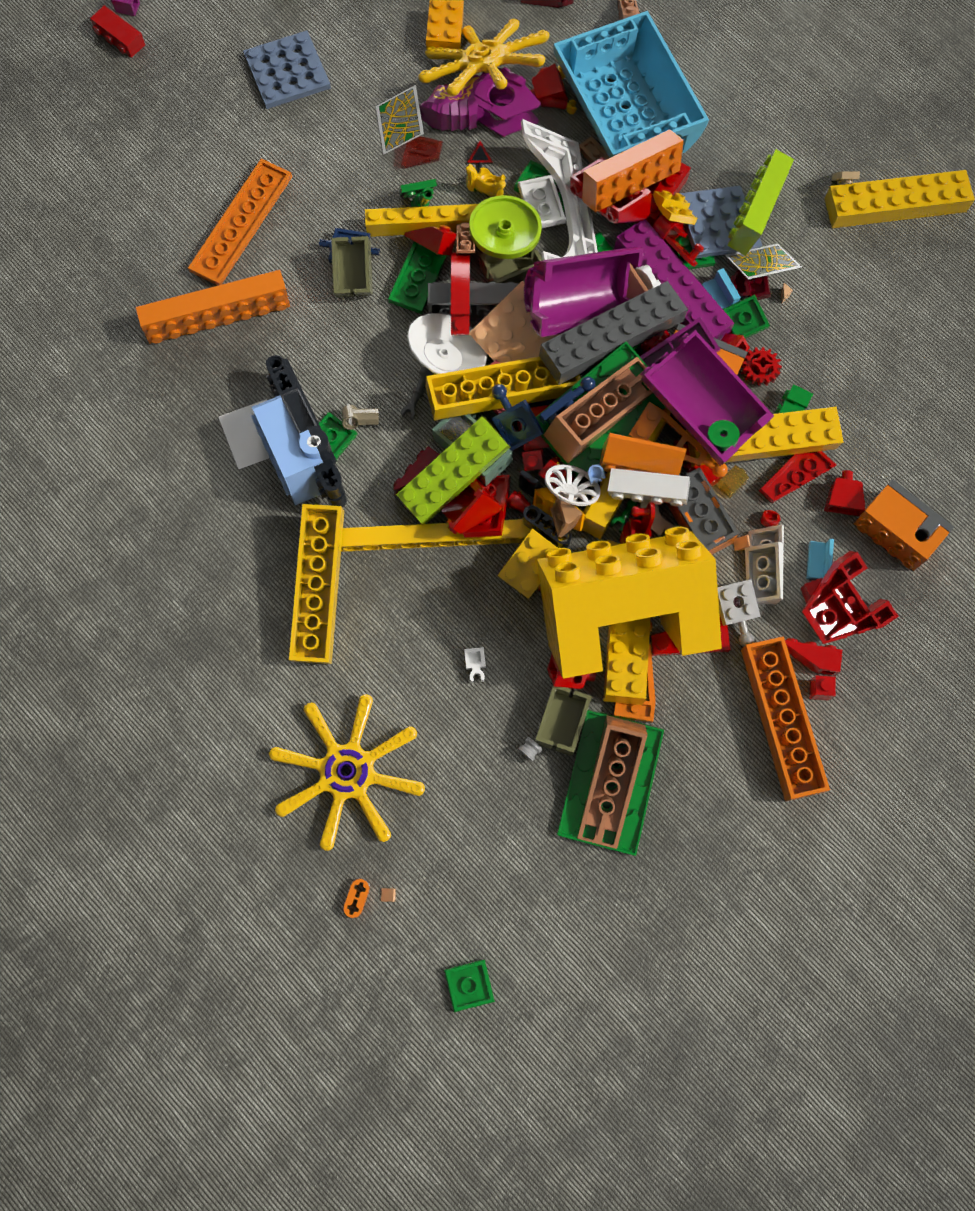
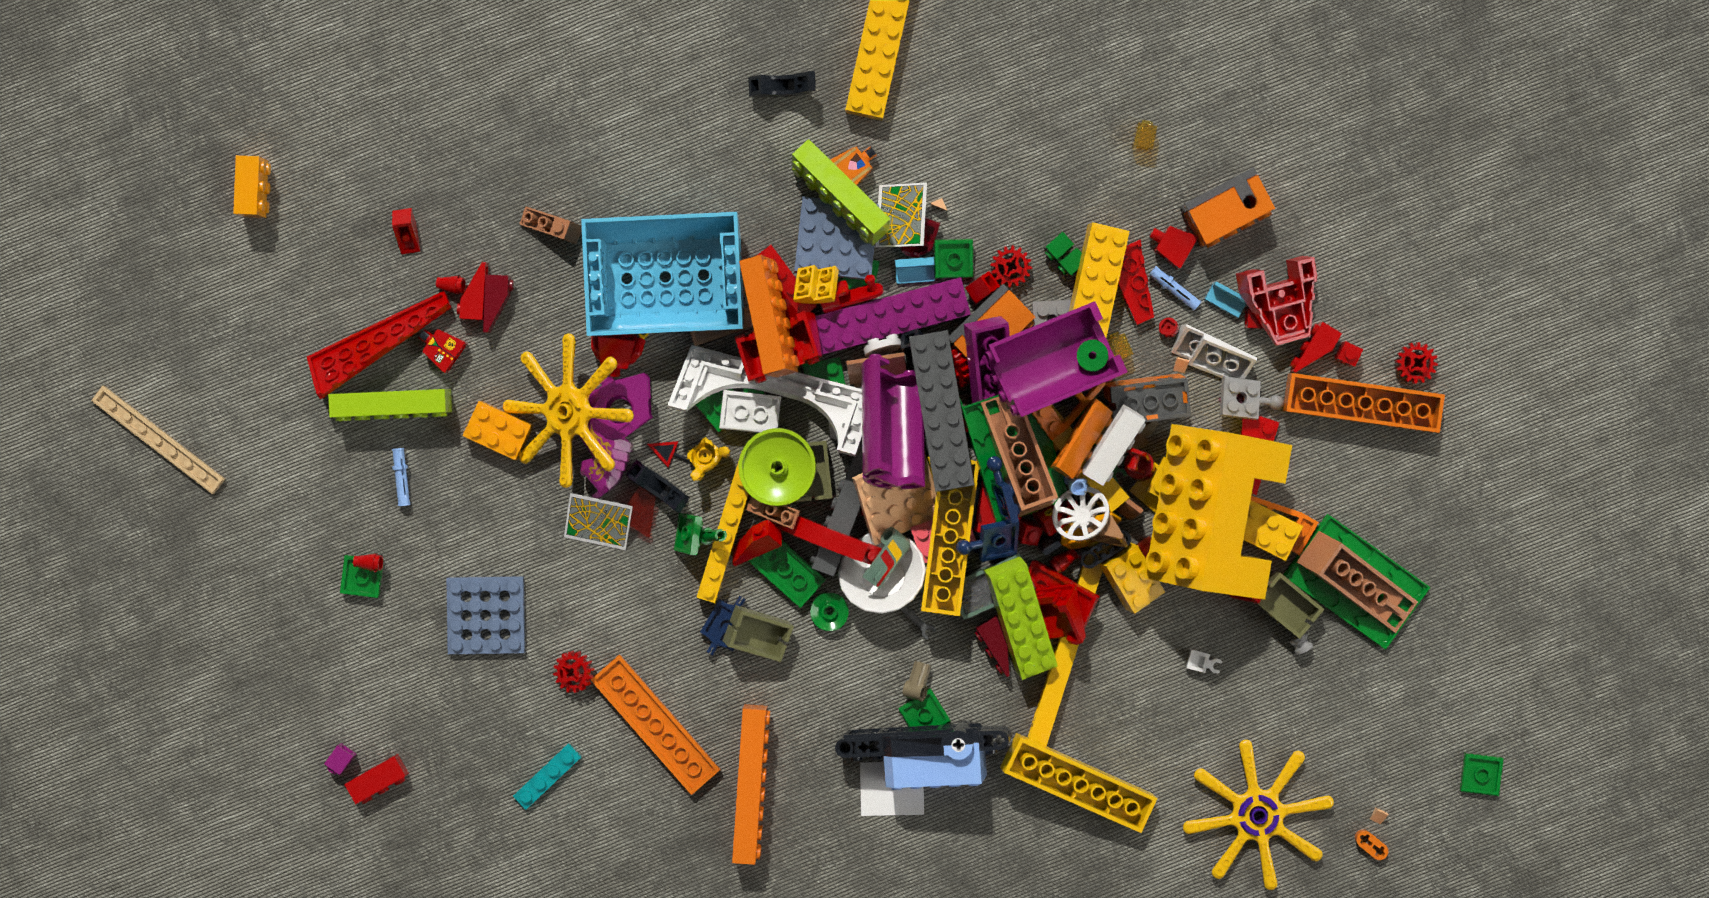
camera: 70 degrees left, 15 degrees up
tan plate [831,171,860,184] -> none
none -> teal plate [513,743,582,810]
none -> red gear [553,651,595,693]
none -> black arch [626,459,690,513]
none -> black arch [748,71,816,97]
none -> green dish [810,593,849,631]
none -> orange torso [830,146,877,186]
none -> sand green door [862,527,910,589]
none -> nougat slope [1116,499,1143,520]
none -> clear yellow brick [1132,120,1157,151]
none -> light blue pin [1149,266,1201,311]
none -> red gear [1395,342,1438,384]

